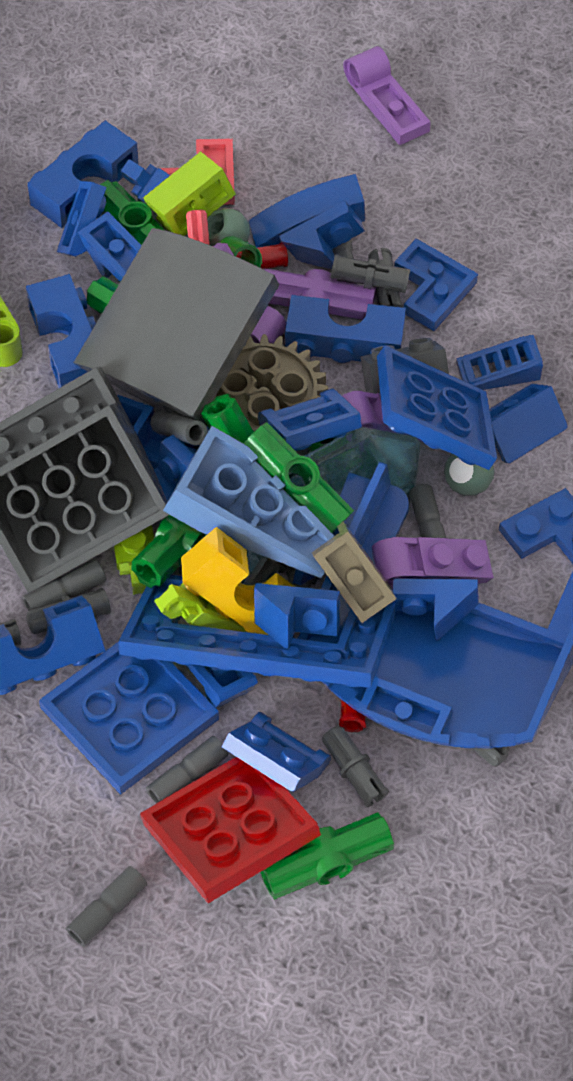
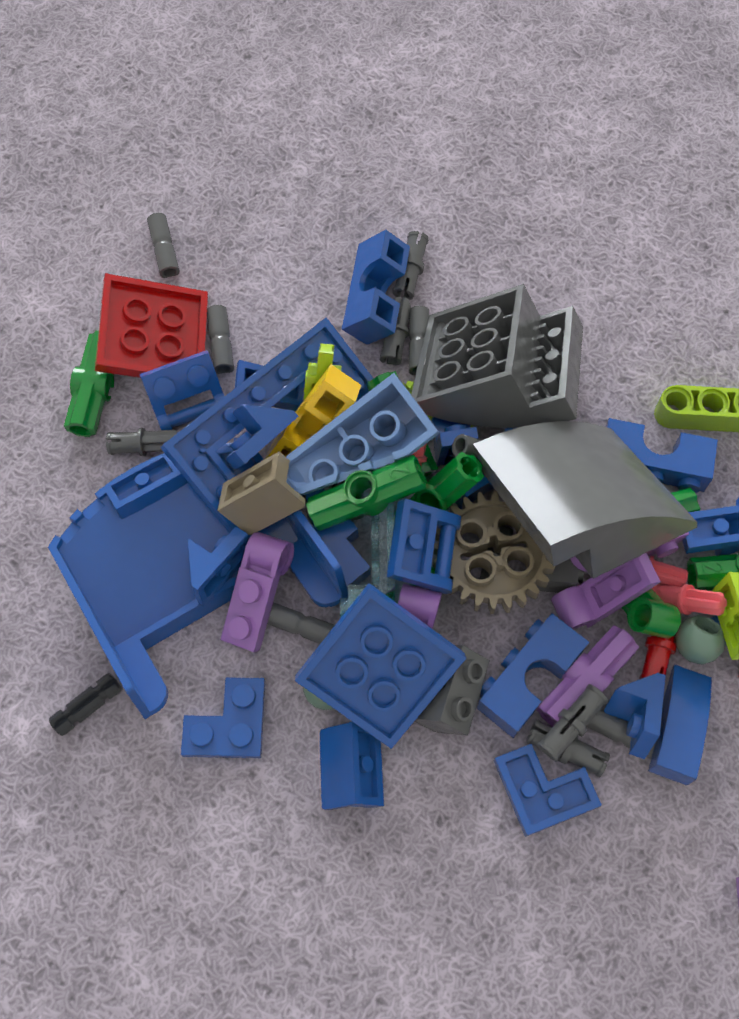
camera: 125 degrees right, 10 degrees up
blue plate [39,641,219,795] -> none
blue slope [456,335,543,390] -> none

